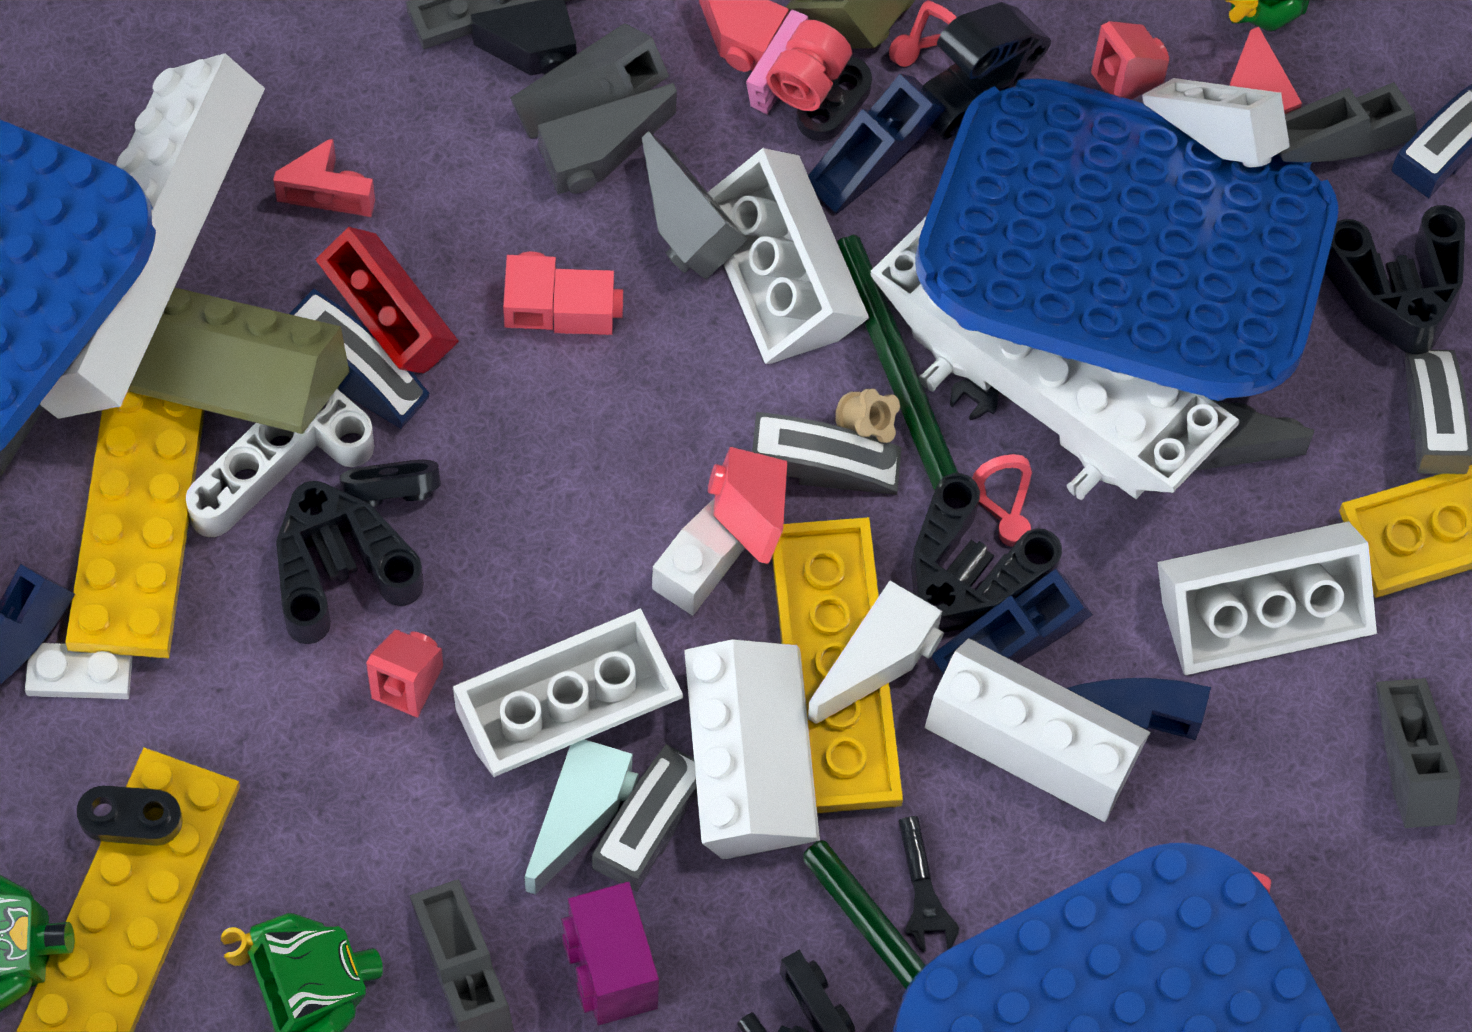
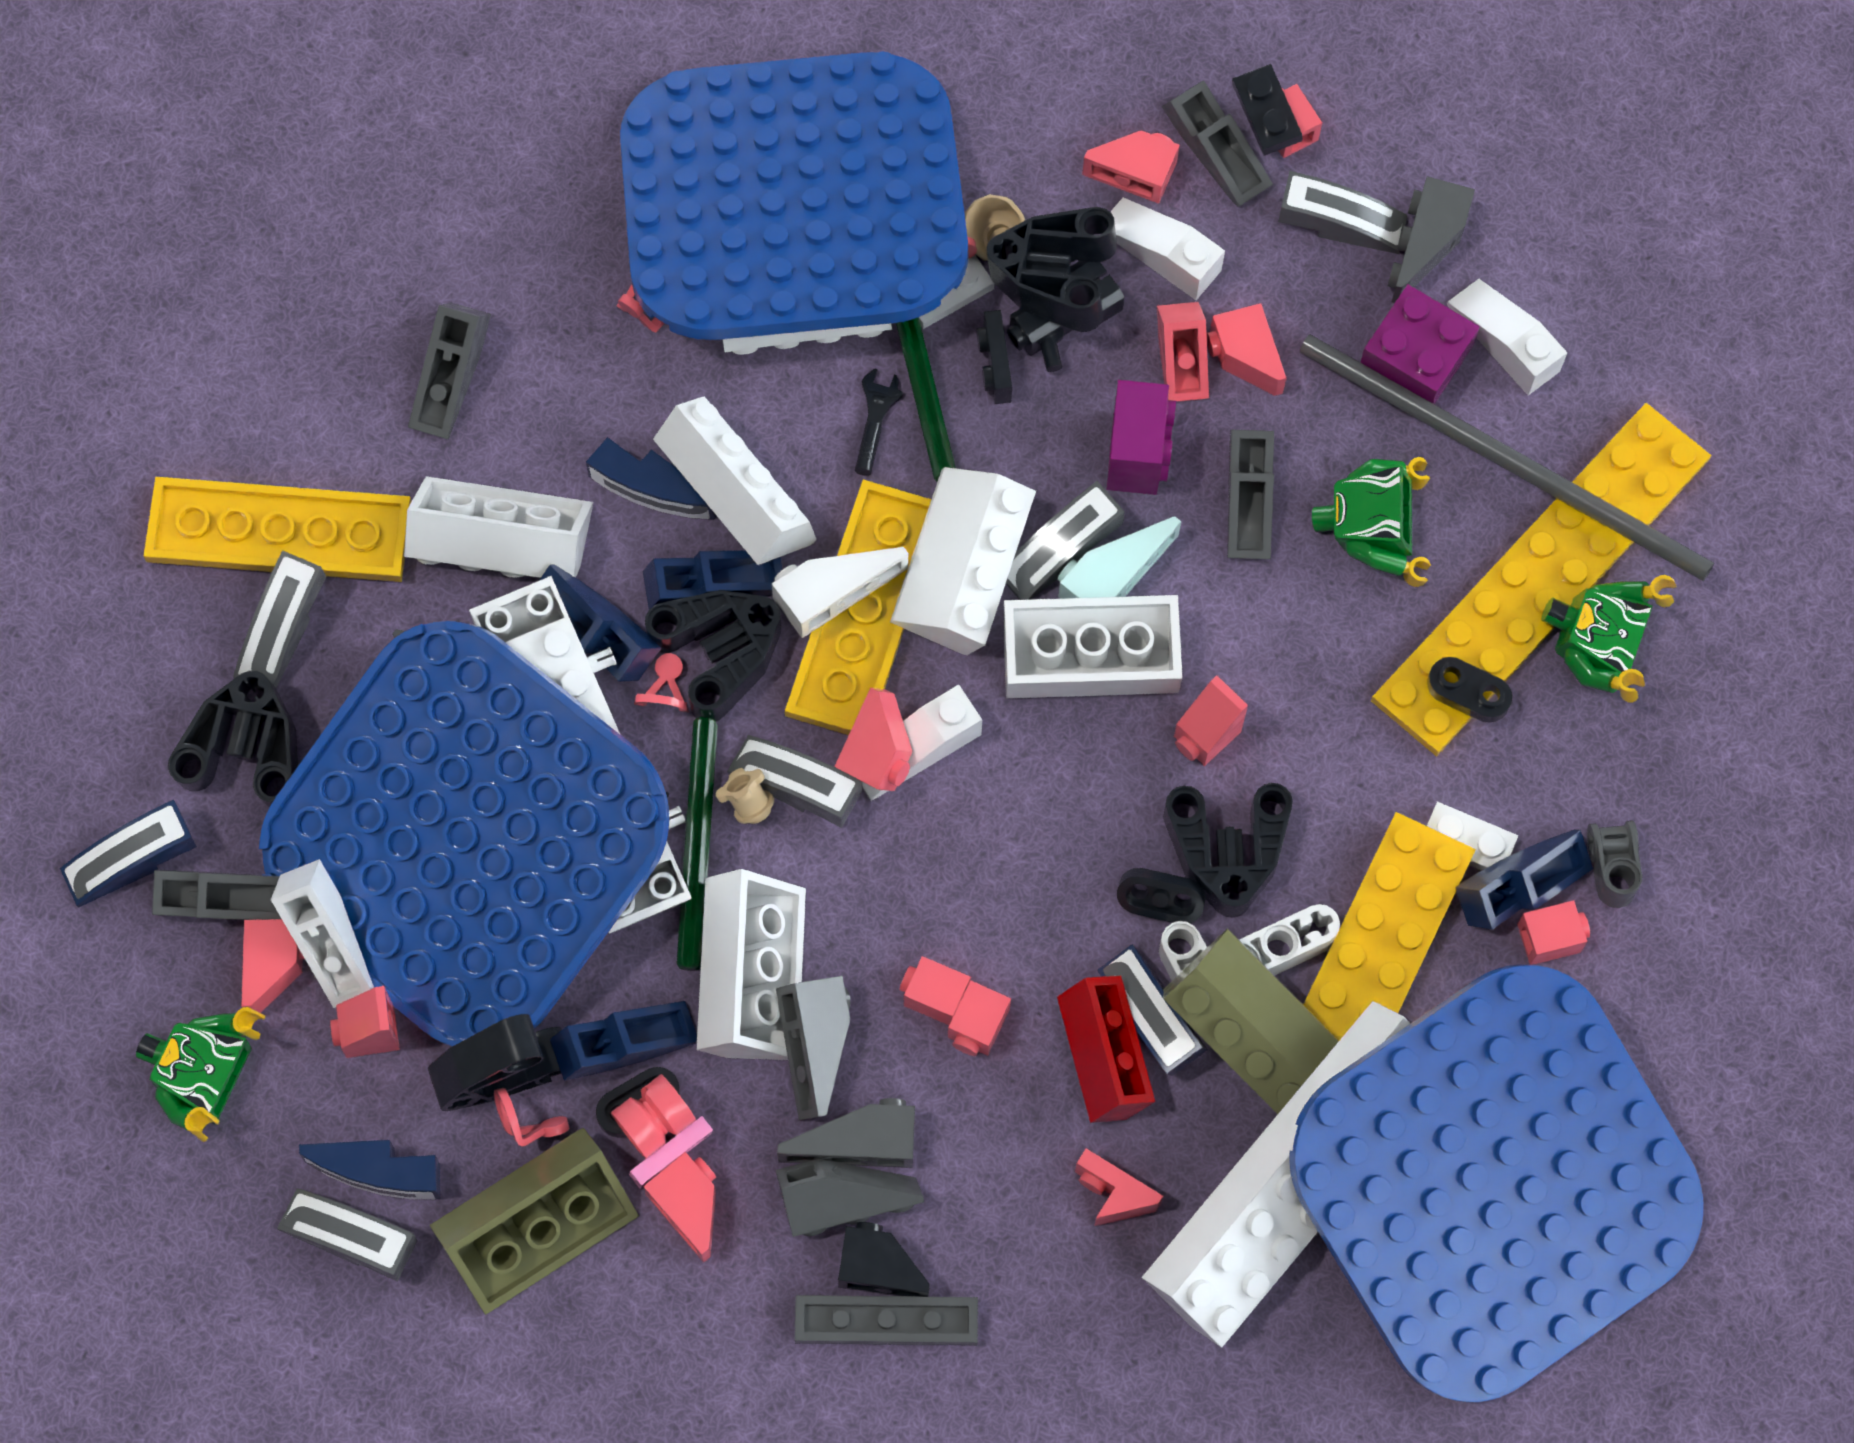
camera: 155 degrees left, 5 degrees up
none -> dark blue slope [539,564,661,682]

